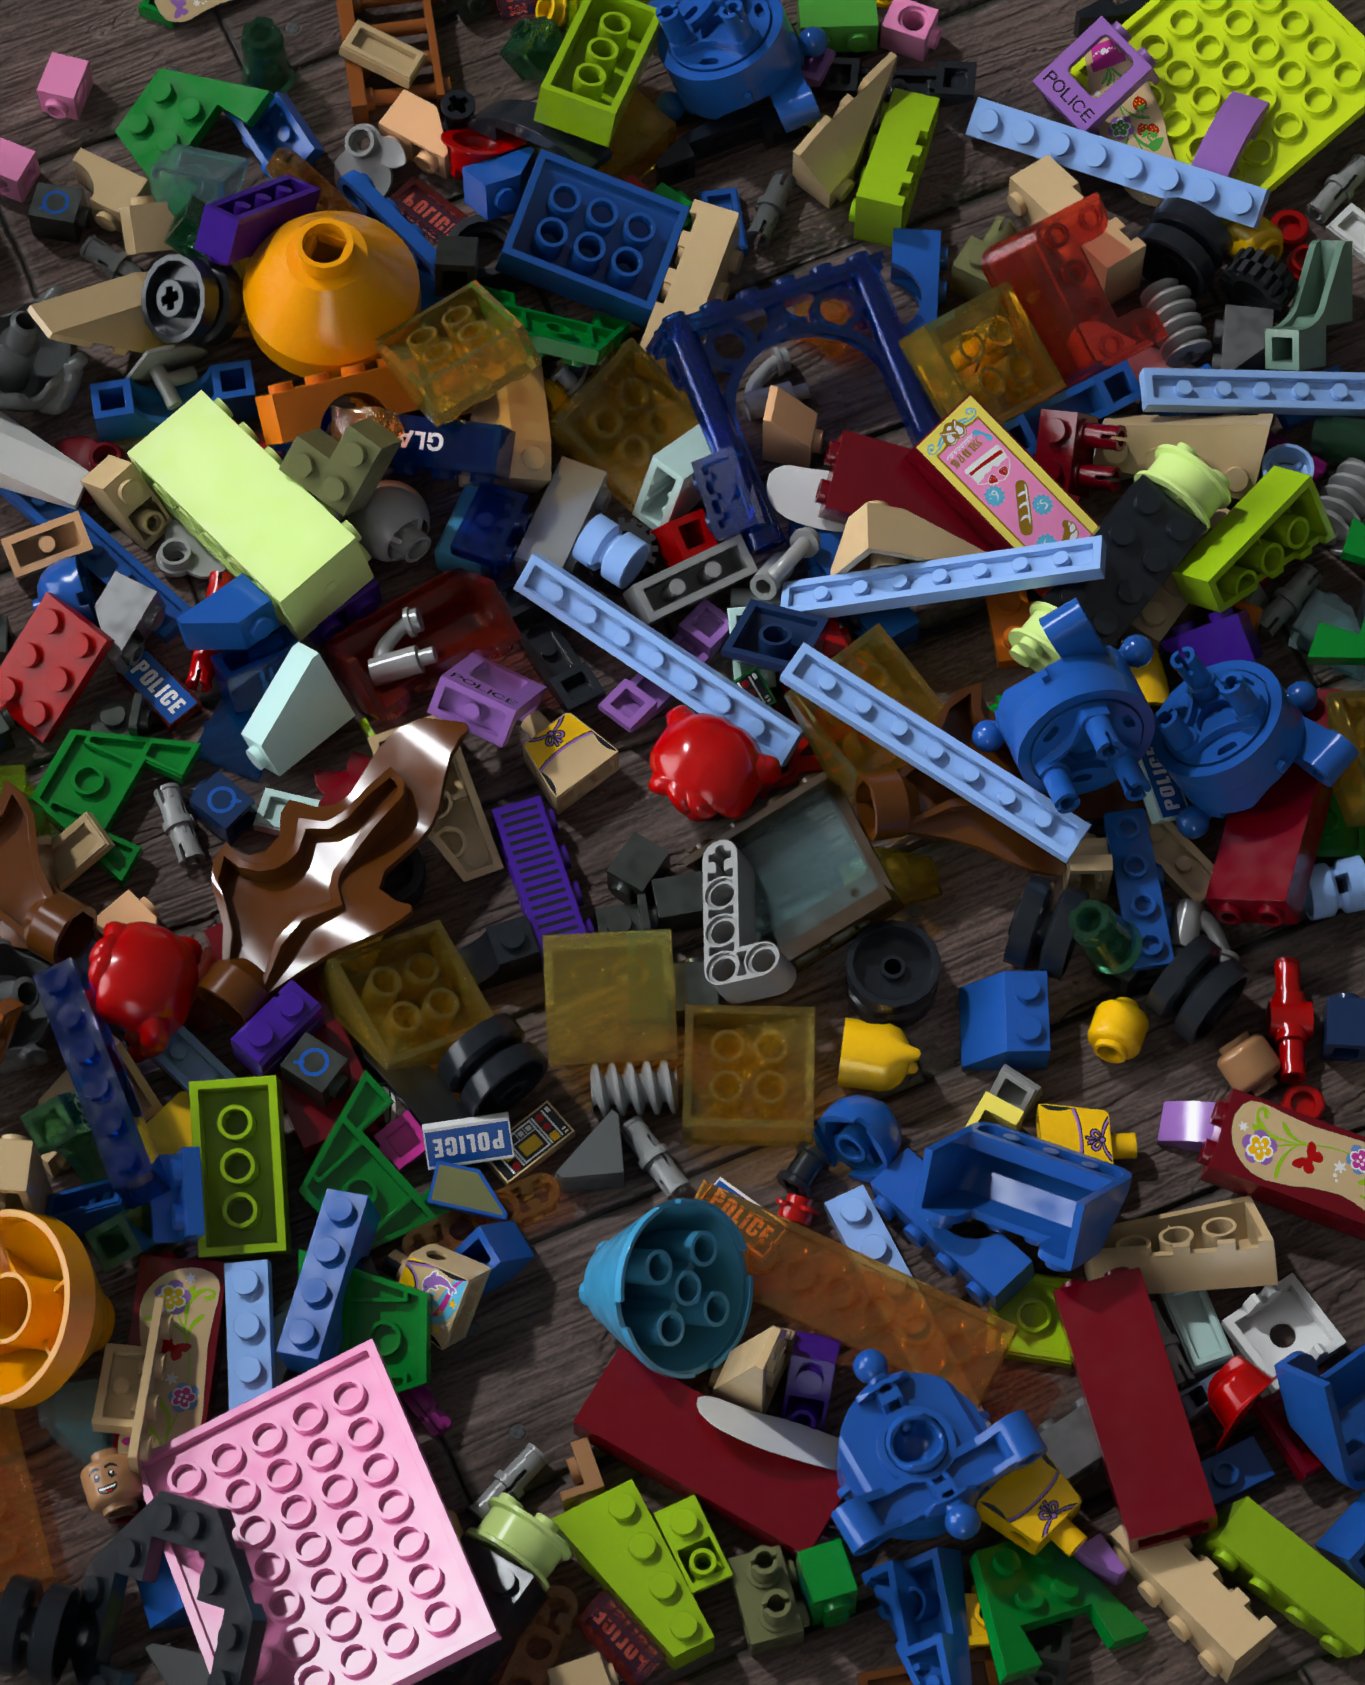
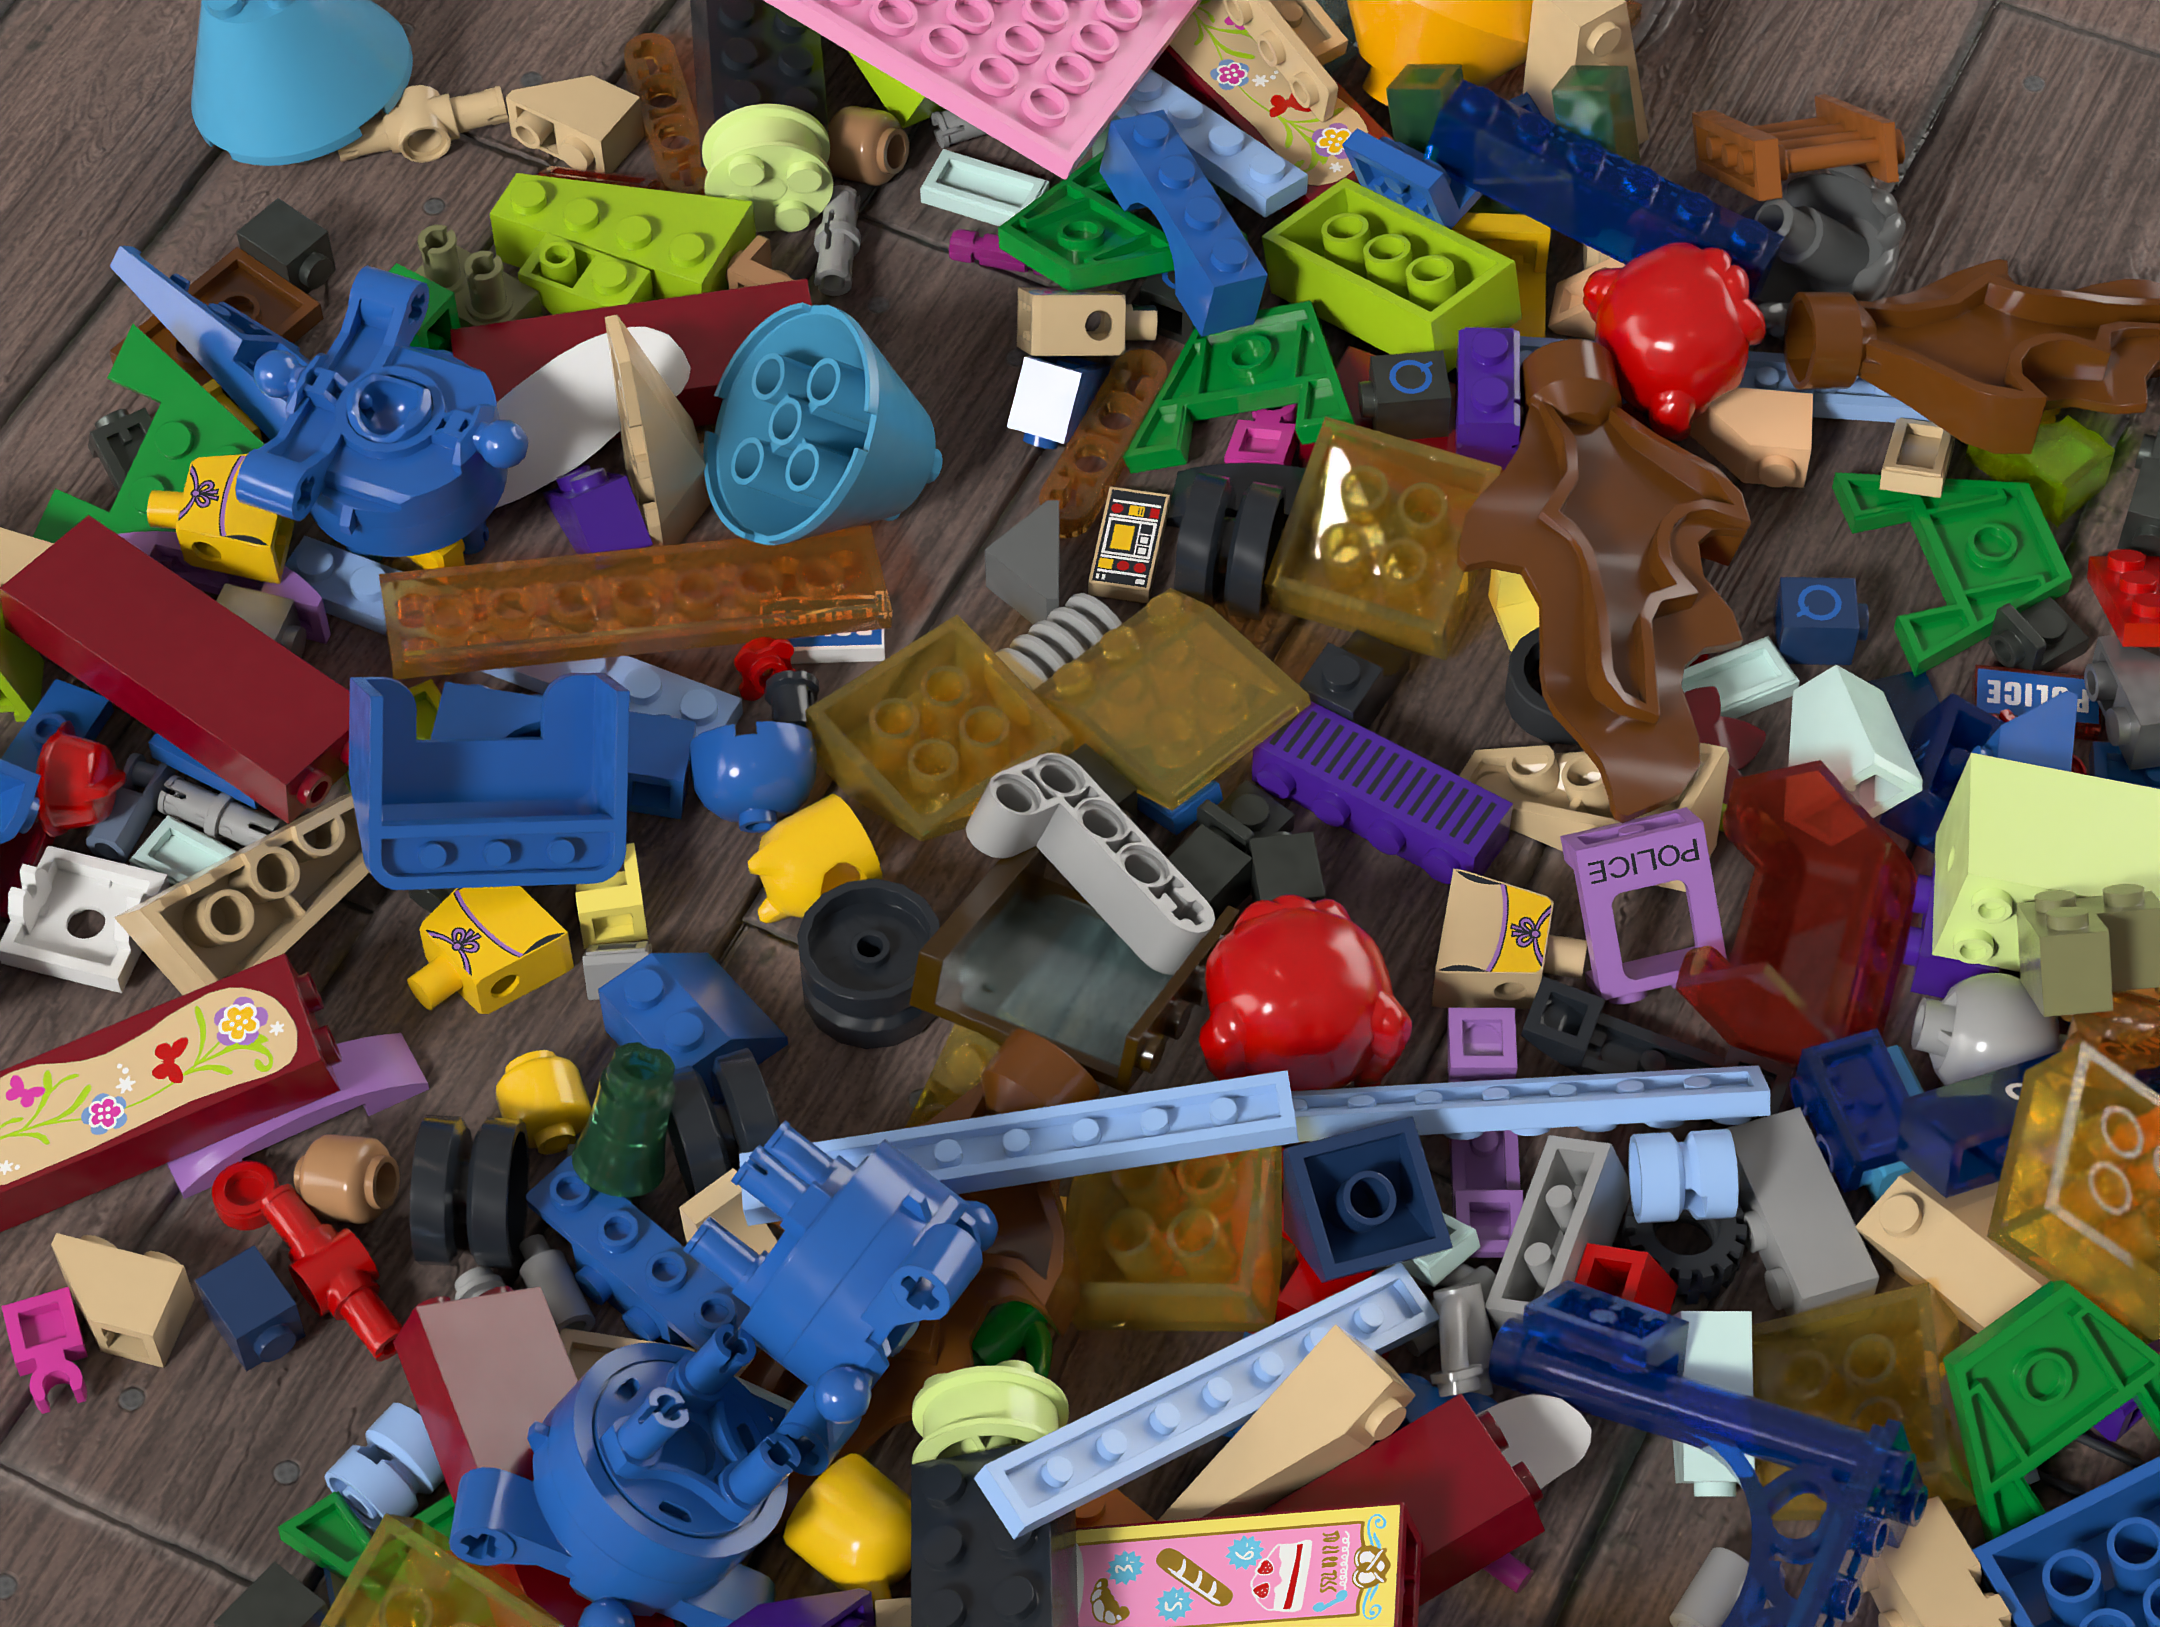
camera: 140 degrees right, 10 degrees down
light grey pin [153,783,206,868] -> none
light grey plant [368,607,438,687] -> none
tile [422,1112,515,1170] -> none
olive tile [427,1160,508,1222] -> none
light grey pin [620,1116,691,1200] -> none
light nougat slope [762,385,824,468] -> none

